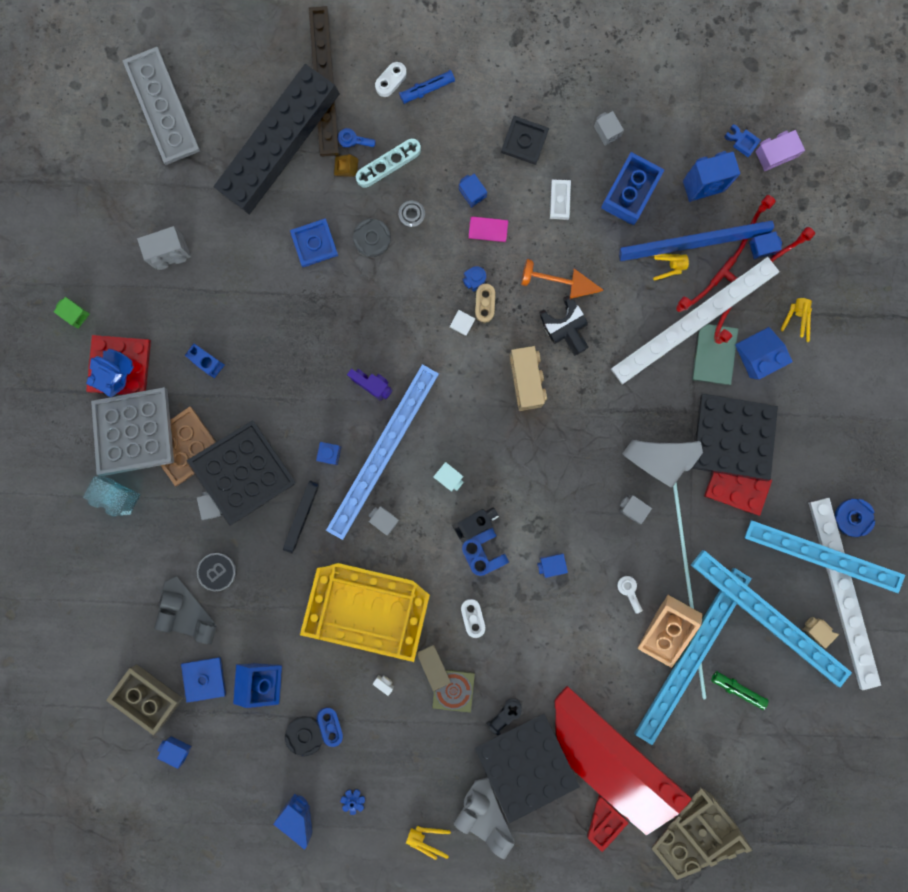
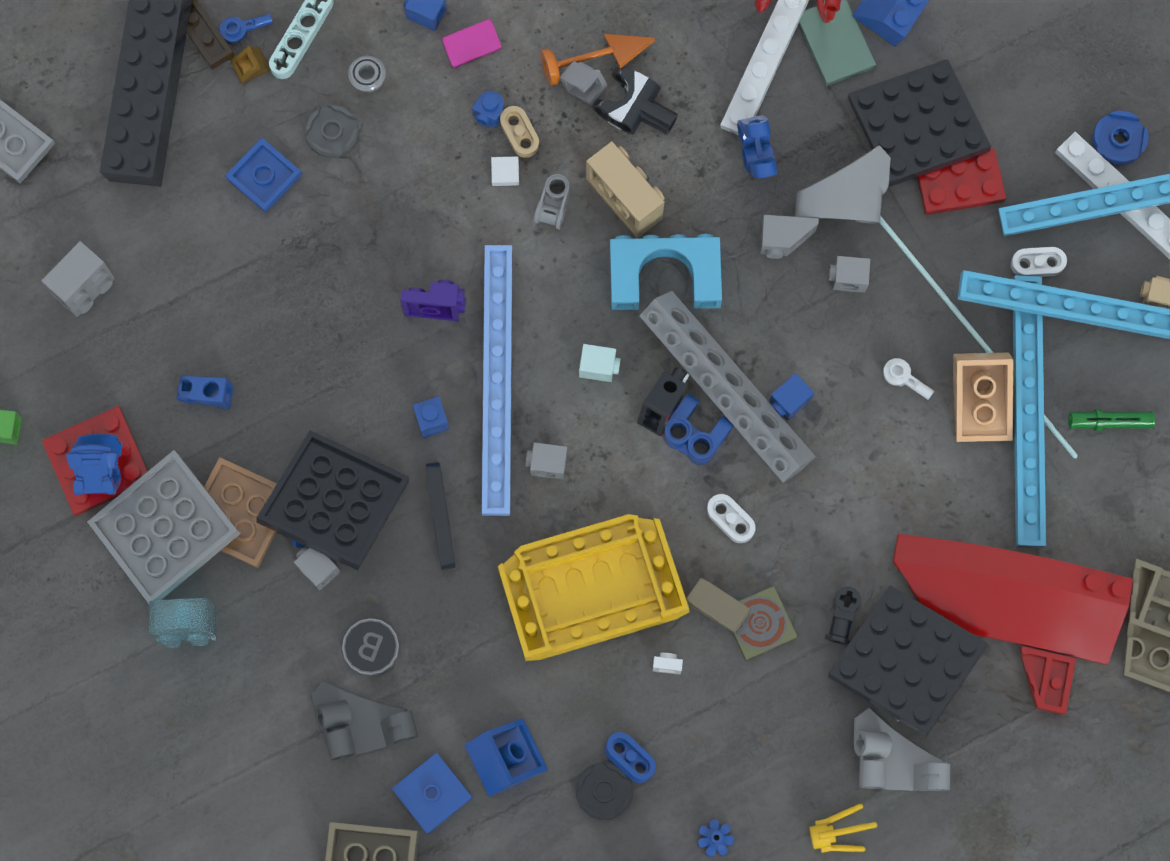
camera: 30 degrees left, 10 degrees down
none -> light grey piece [534,174,570,230]
none -> light grey window [559,61,608,105]
none -> medium azure arch [610,234,722,310]
none -> light grey brick [640,291,816,483]
none -> blue piece [737,115,778,178]
none -> light grey slope [760,215,819,259]
none -> white plate [1011,247,1067,277]

